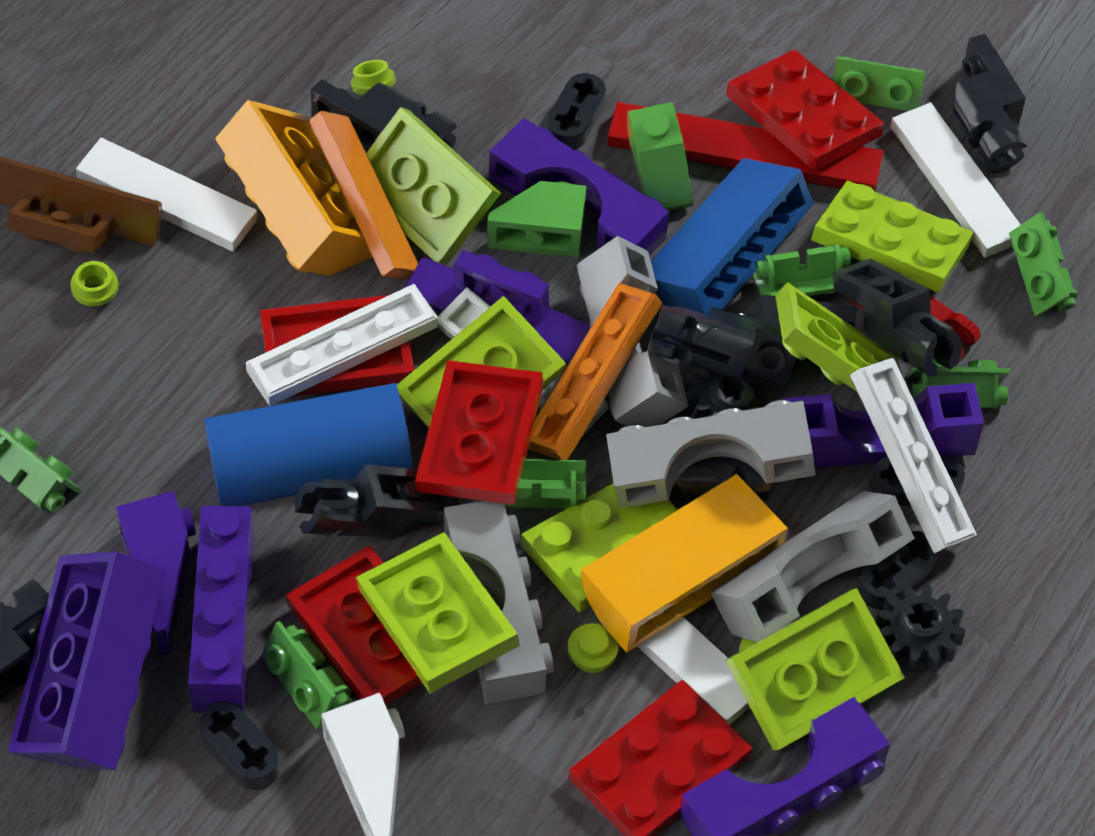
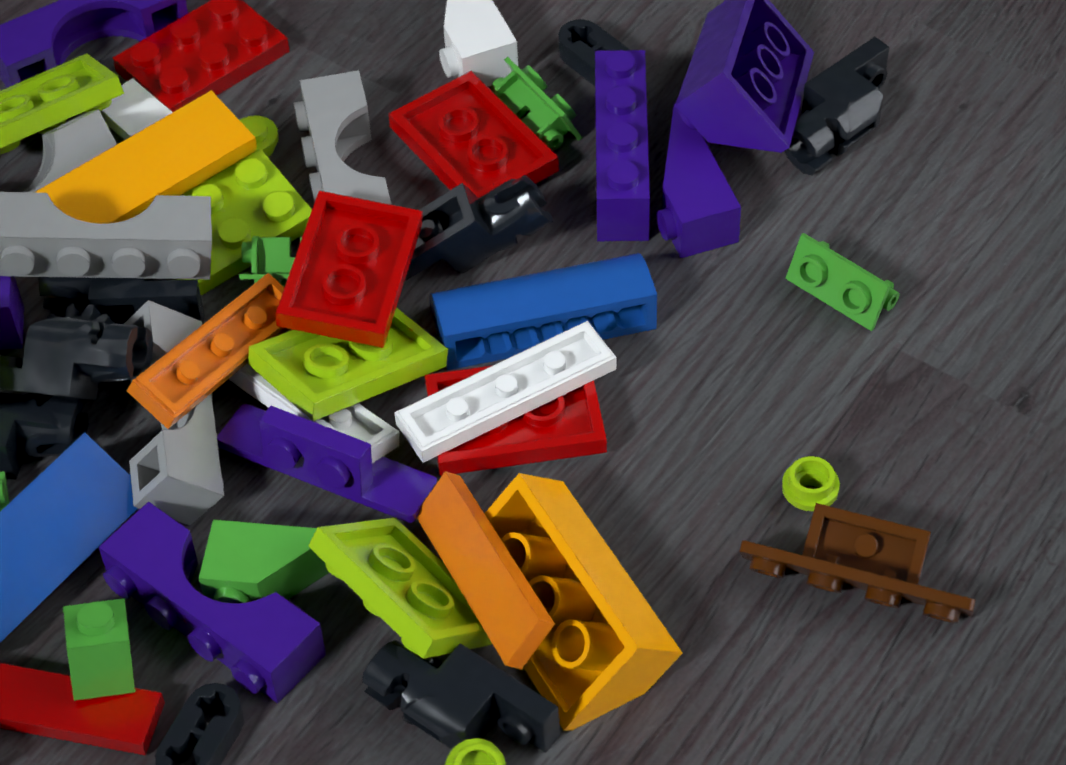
camera: 175 degrees left, 5 degrees down
white tile [76,138,258,252] -> none
lime plate [356,532,520,693] -> none

